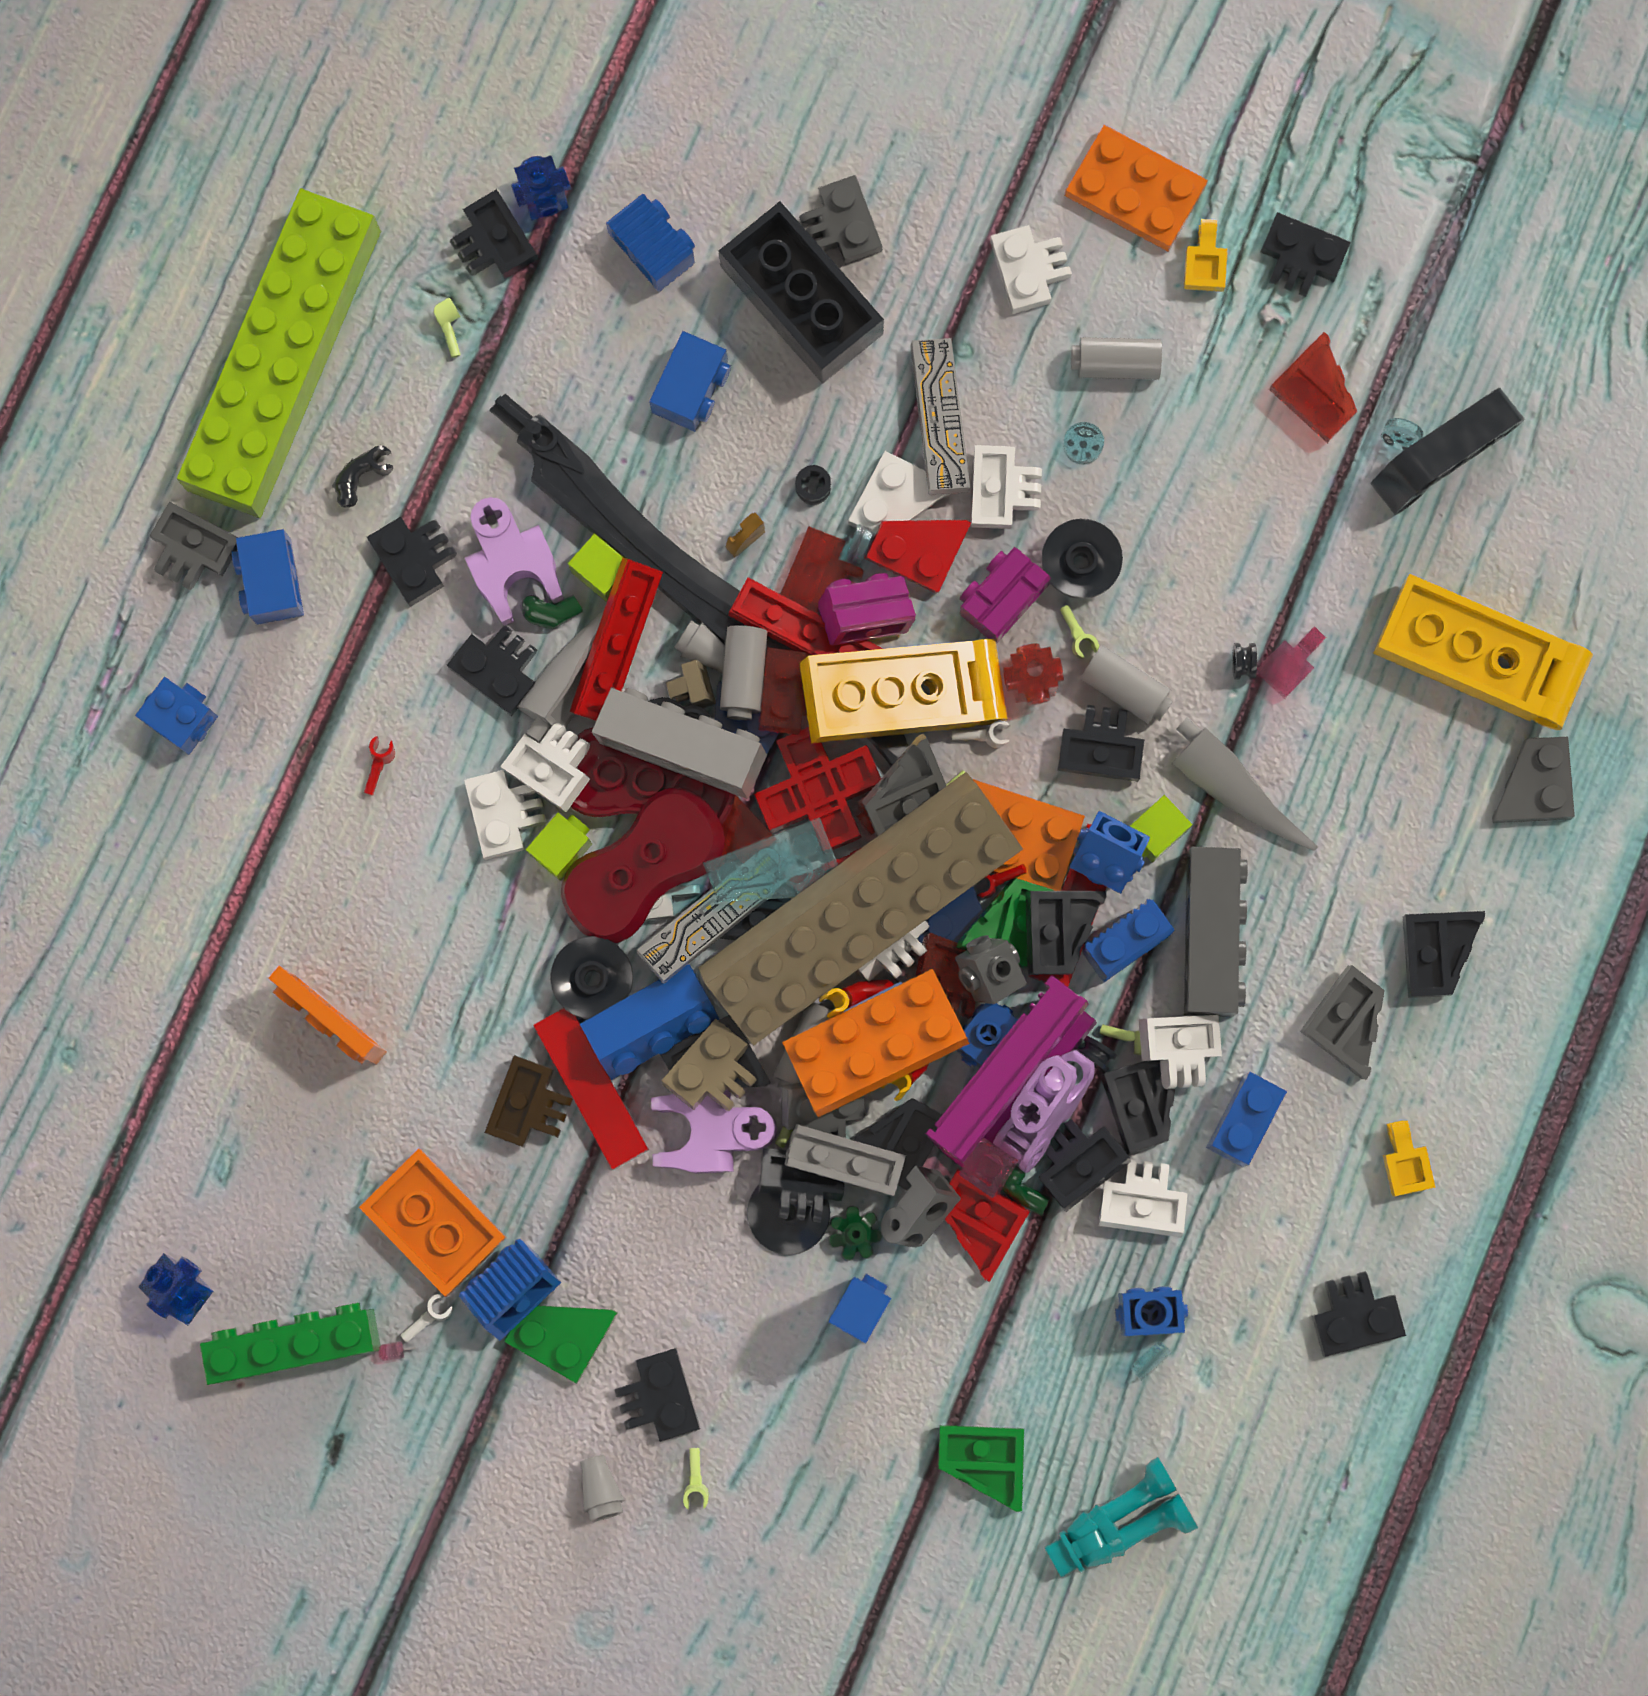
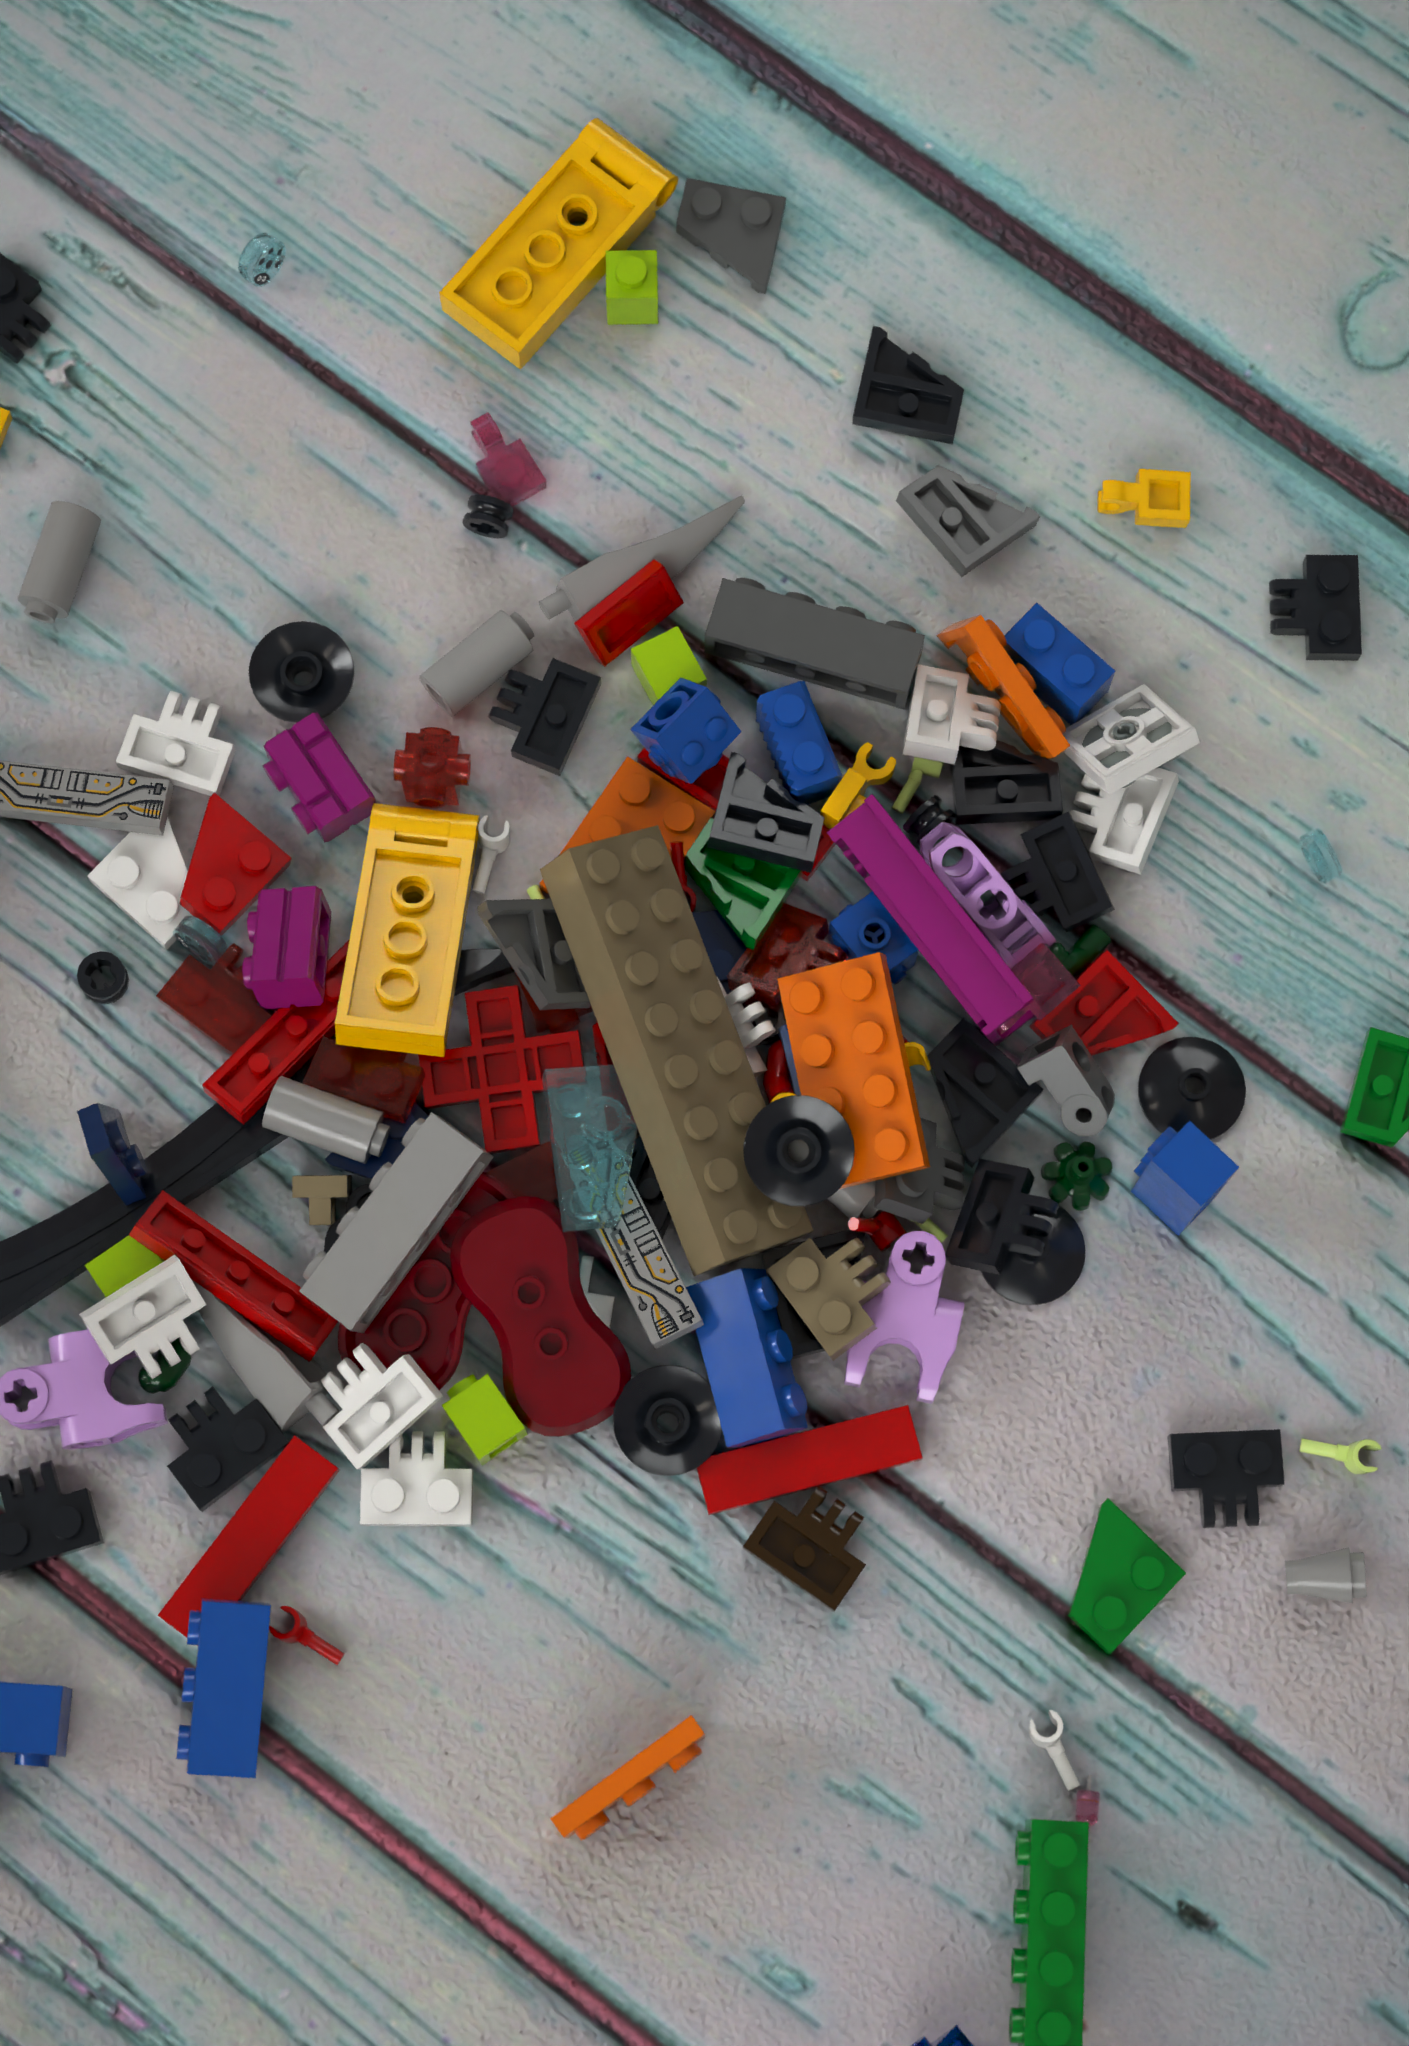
camera: 80 degrees left, 5 degrees down
blue head [135,676,218,755] -> none
orange plate [359,1148,507,1297] -> none
blue brick [459,1239,561,1341] -> none
light grey cone [674,620,725,674] -> none
pearl gold tile [726,512,765,558] -> none
light grey hinge [784,1124,906,1196] -> none
dark grey brick [955,935,1027,1004] -> none
yellowish green hand [1060,605,1099,659] -> none
clear light blue tile [1063,422,1104,465] -> none
blue head [1115,1286,1188,1336] -> none
clear red wing [1269,332,1357,444] -> none
black beam [1370,388,1525,515] -> none
none -> dark blue wing [77,1103,148,1205]
none -> white hinge [79,1255,206,1379]
none -> red tile [158,1435,340,1646]
none -> blue brick [176,1599,271,1778]
none -> red tile [574,559,684,667]
none -> lime brick [605,250,658,325]
none -> black dish [743,1095,855,1206]
none -> yellow plate [820,742,896,829]
none -> red hand [848,1211,907,1252]
none -> orange wing [936,614,1070,759]
none -> white piece [1063,684,1200,795]
none -> black dish [1138,1037,1246,1140]

